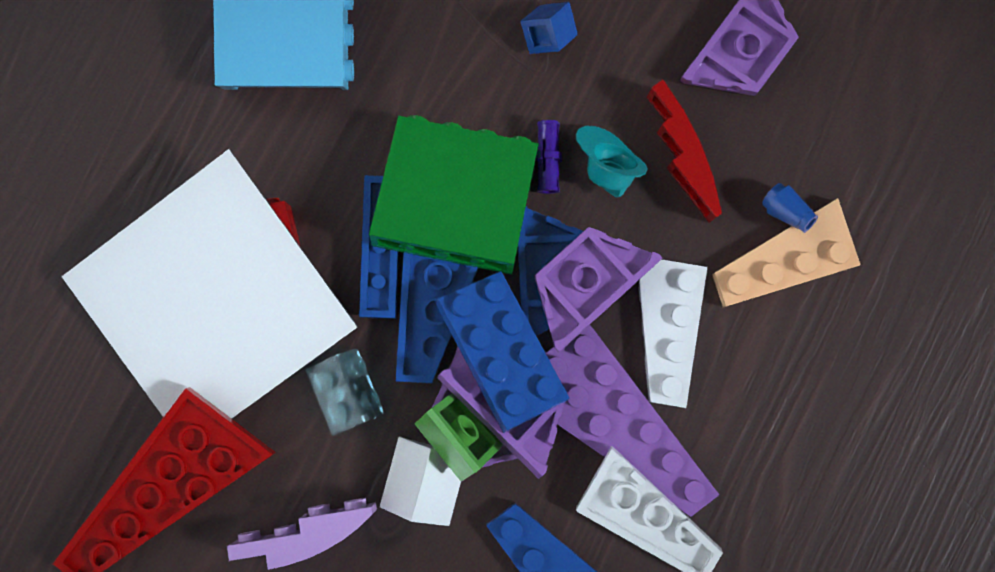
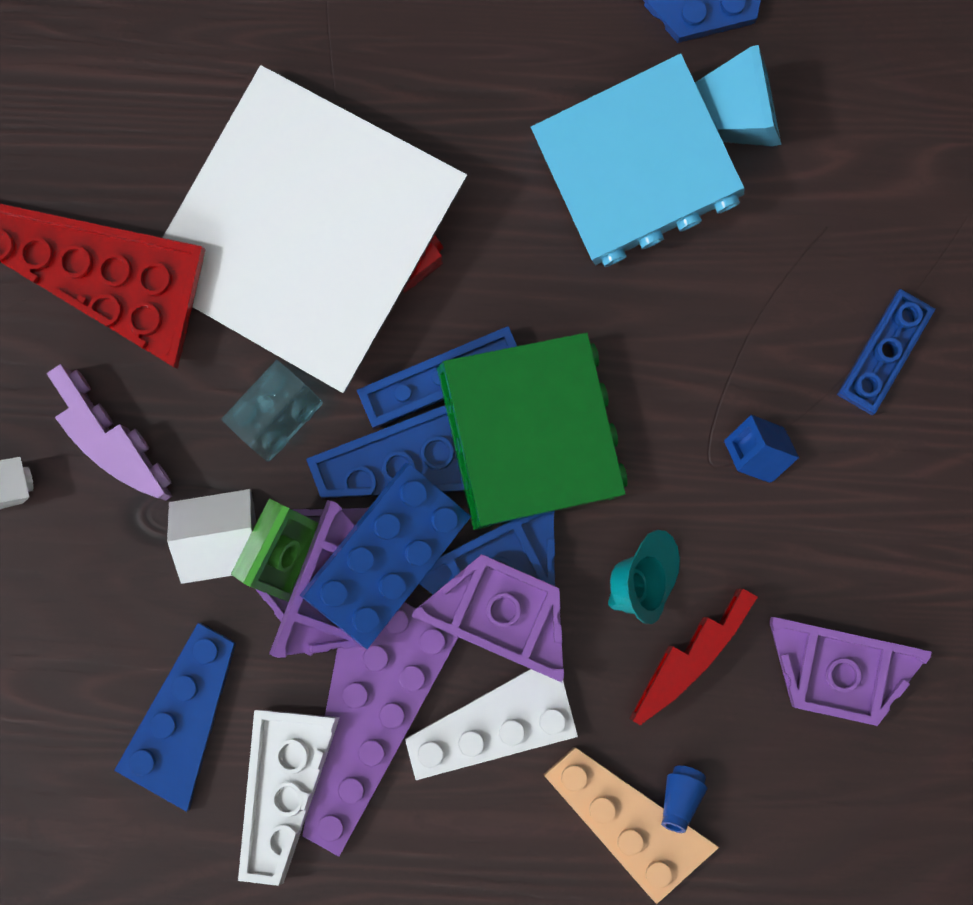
camera: 65 degrees right, 0 degrees up
dark purple pin [535,120,562,194] -> none

